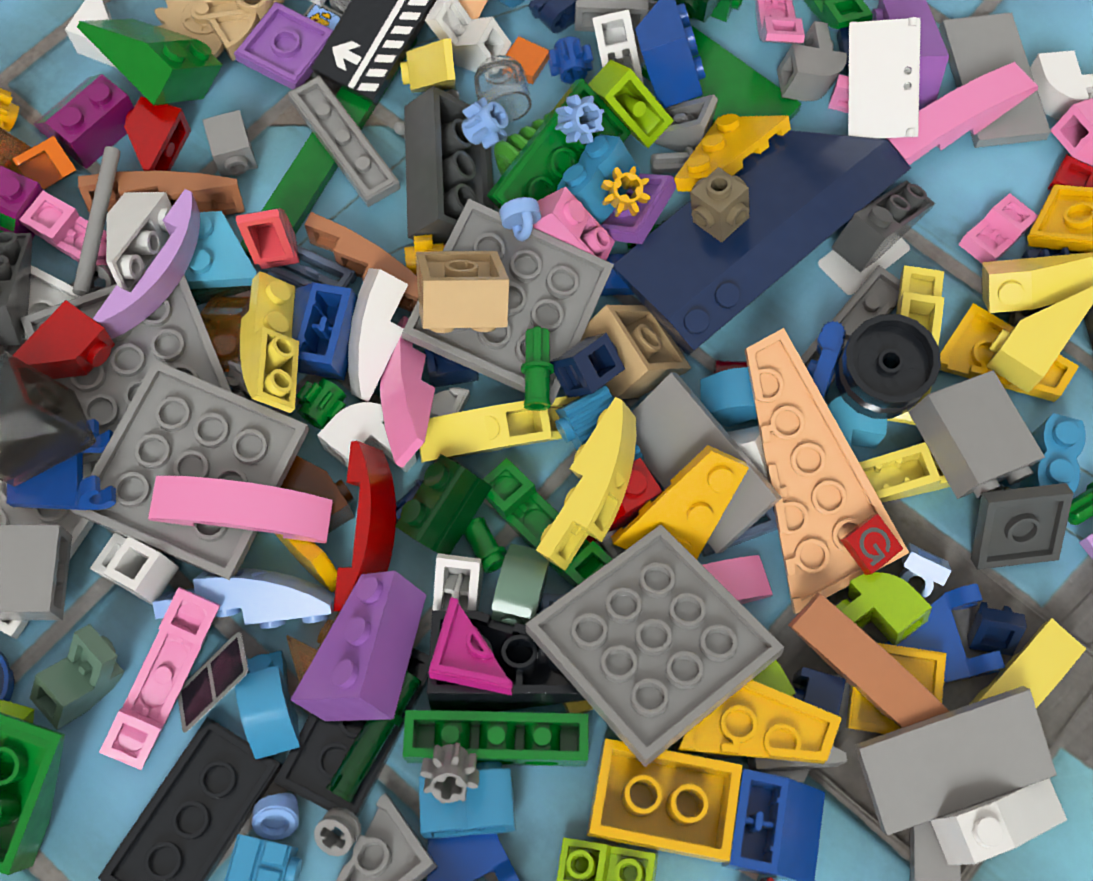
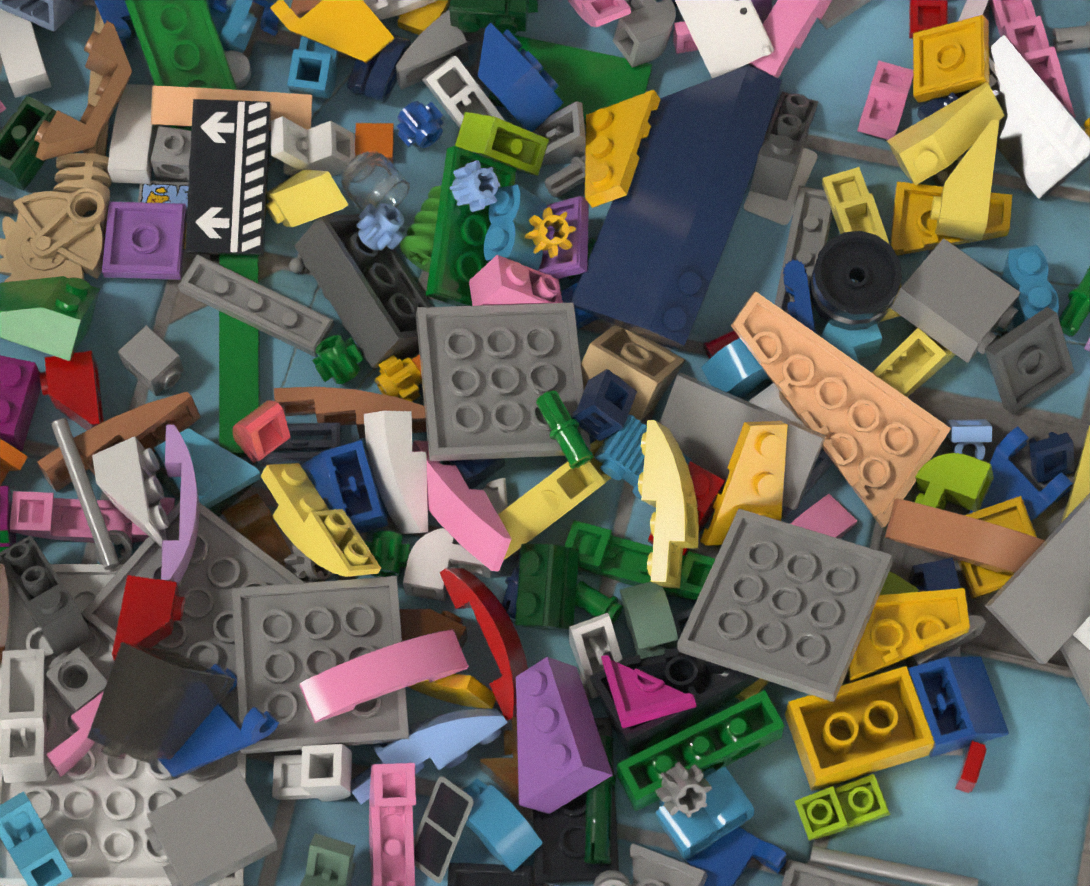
camera: 25 degrees left, 0 degrees up
tan slope [416,251,509,333] -> none
light blue tile [499,197,541,242] -> none
dark tan brick [690,167,749,243] -> none
red tile [840,514,904,575] -> none
none -> green gear [312,335,364,384]

